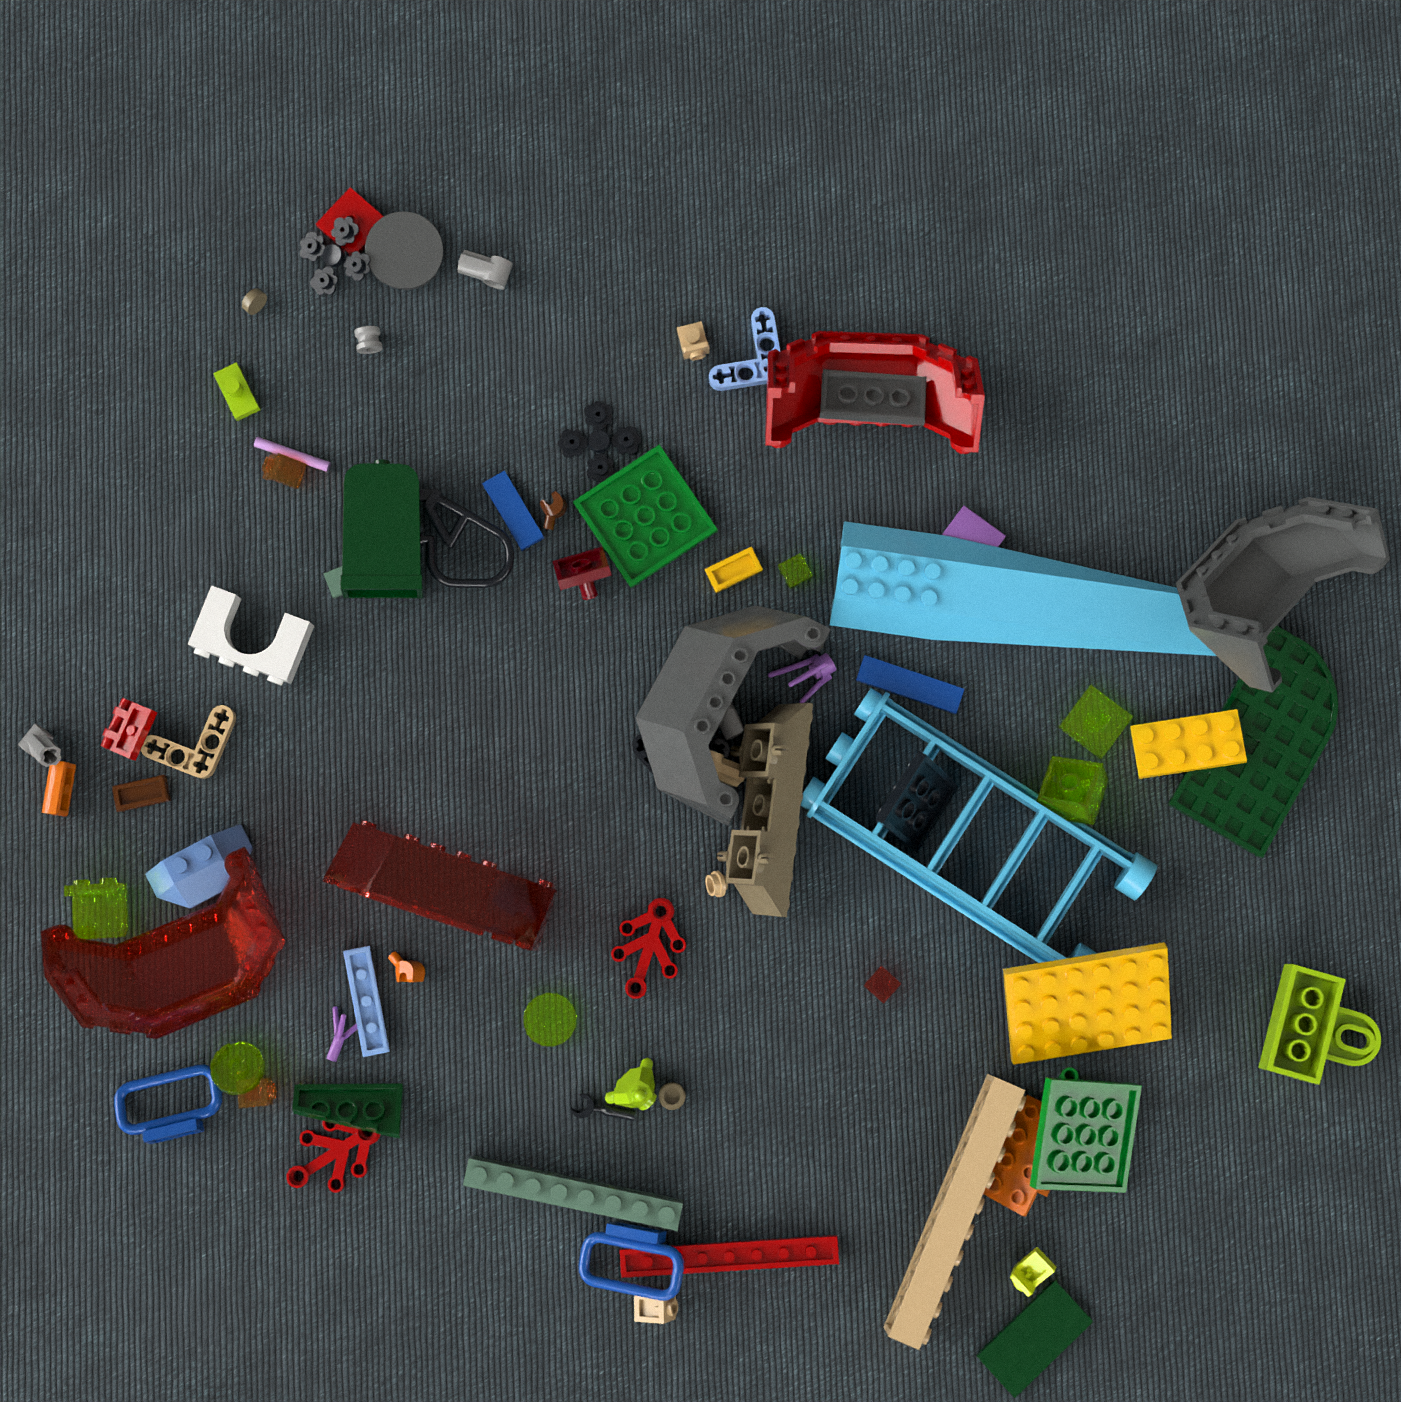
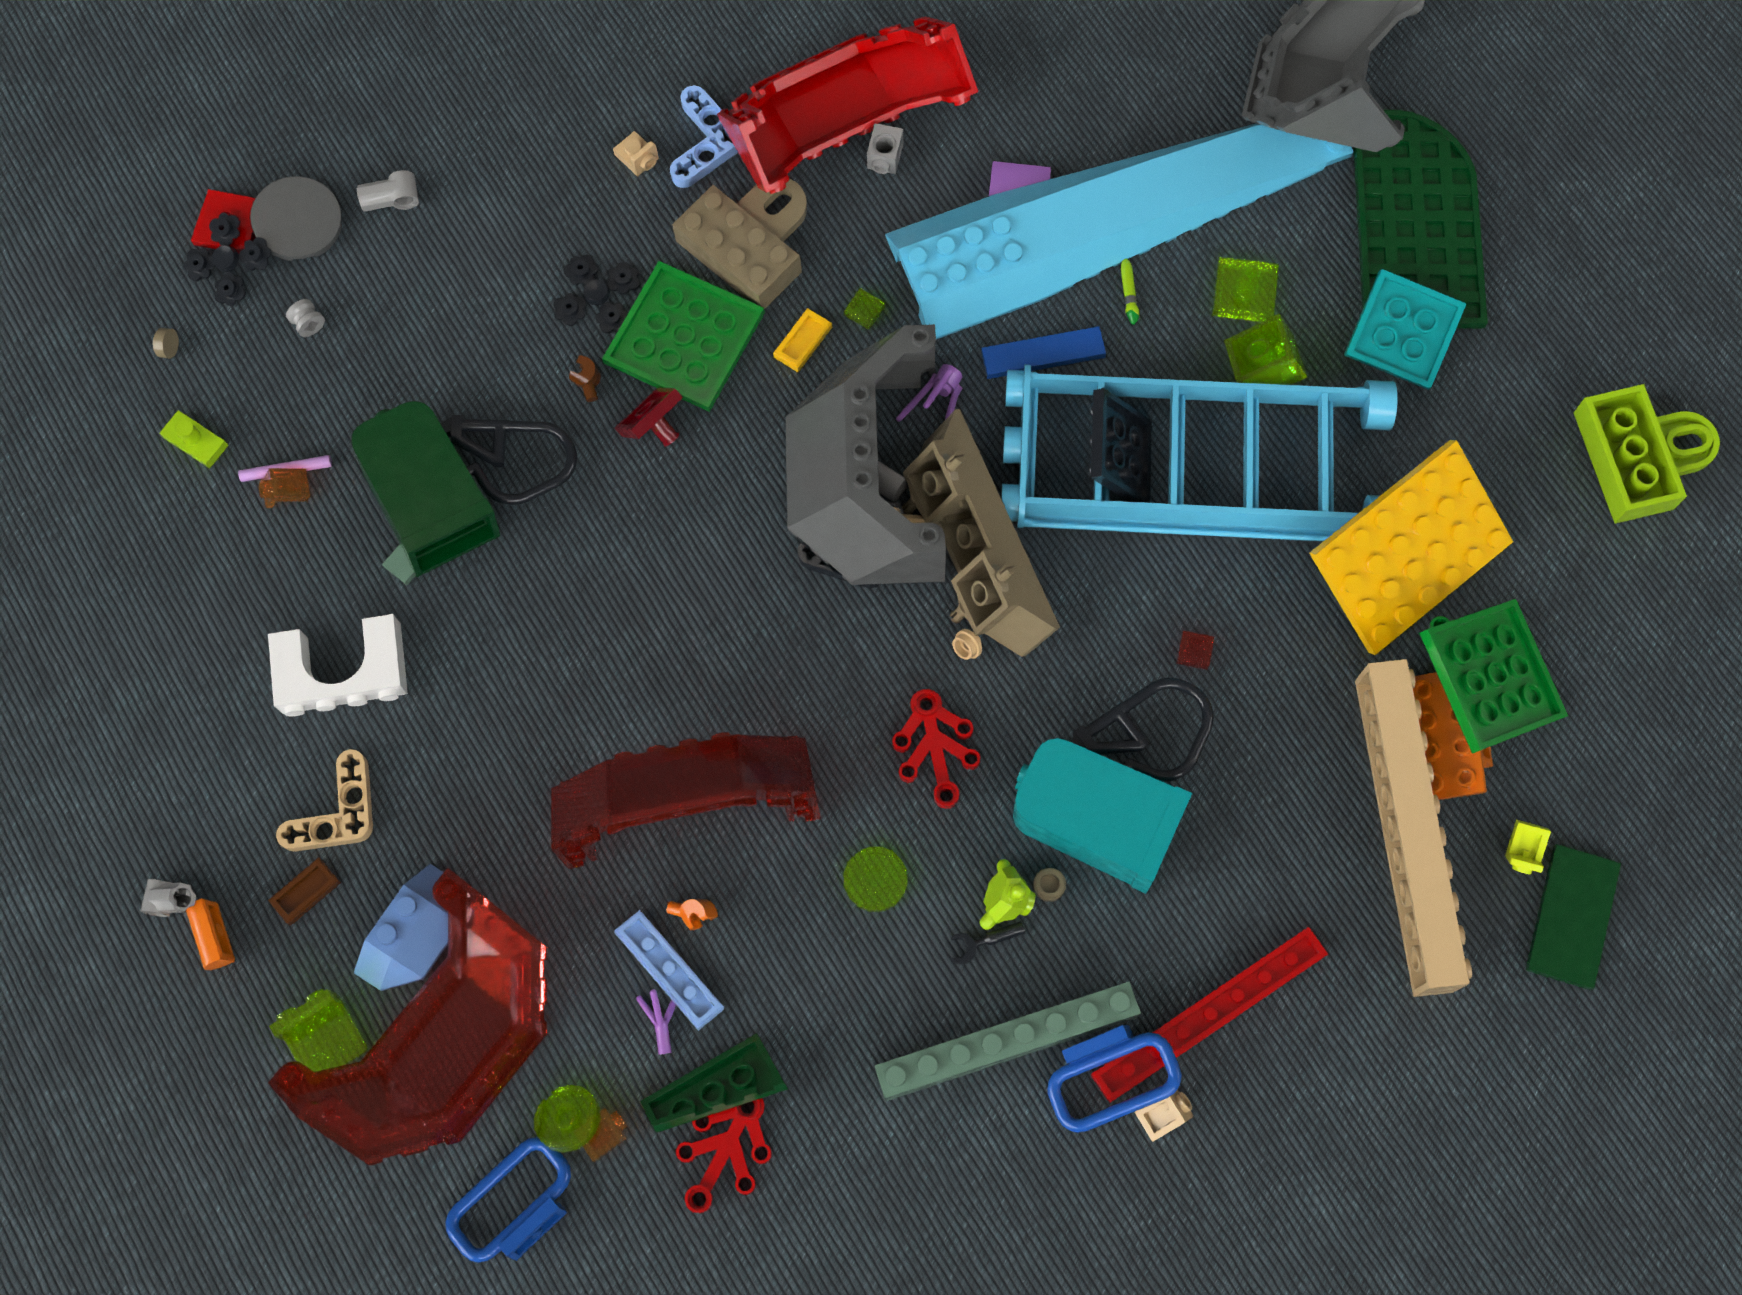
camera: 25 degrees left, 10 degrees down
plate [100,698,158,761] -> none
blue tile [482,470,544,551] -> none
dark grey tile [820,369,927,426] -> none
yellow plate [1130,709,1247,779] -> none
none -> dark tan brick [672,179,807,309]
none -> light grey brick [867,123,904,174]
none -> teal piece [1013,678,1214,894]
none -> lime piece [1121,258,1139,325]
none -> teal plate [1344,269,1466,390]

